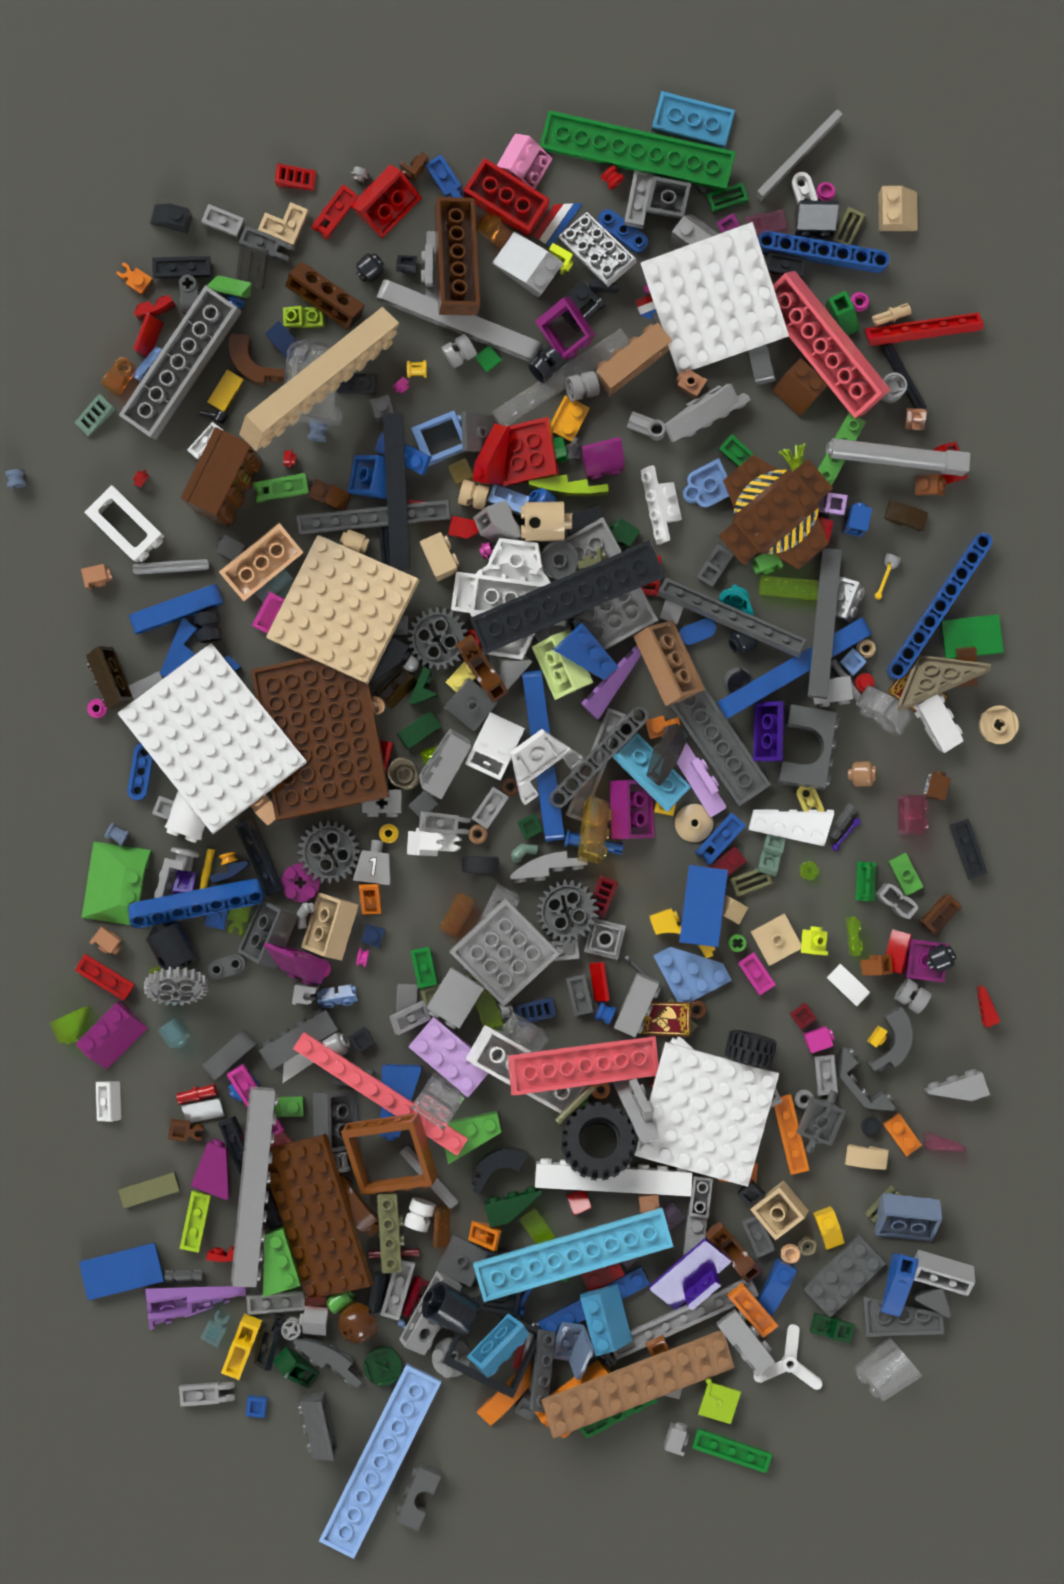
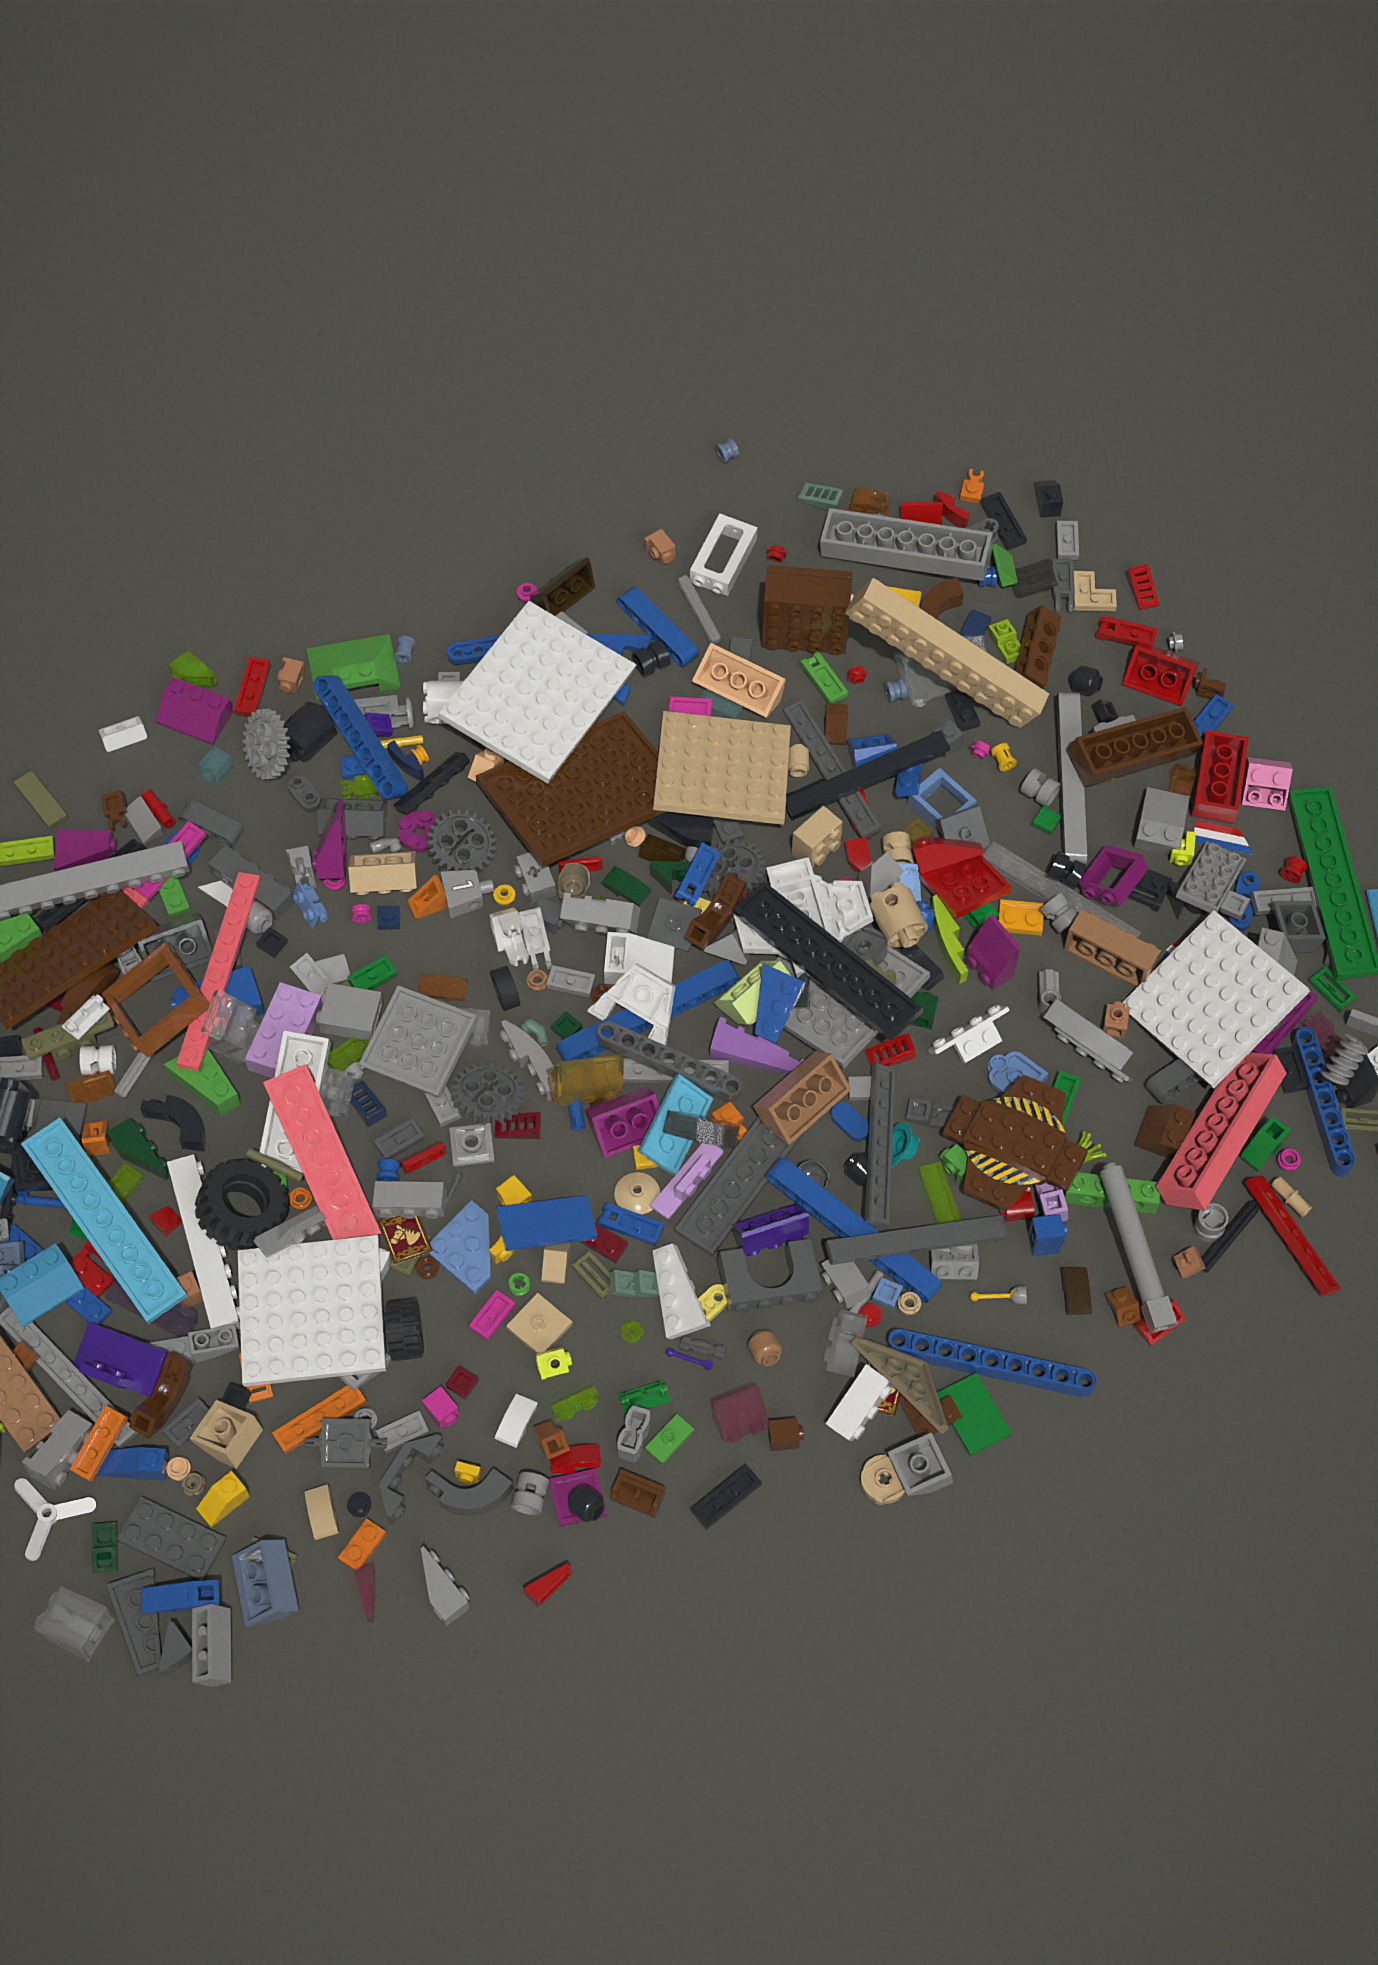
camera: 70 degrees right, 25 degrees down
none -> white hinge [62,994,110,1040]
none -> blue plate [674,842,721,907]
none -> light grey slope [888,1432,953,1496]
none -> light grey plate [1220,891,1250,920]
none -> light grey piece [1321,1034,1368,1085]

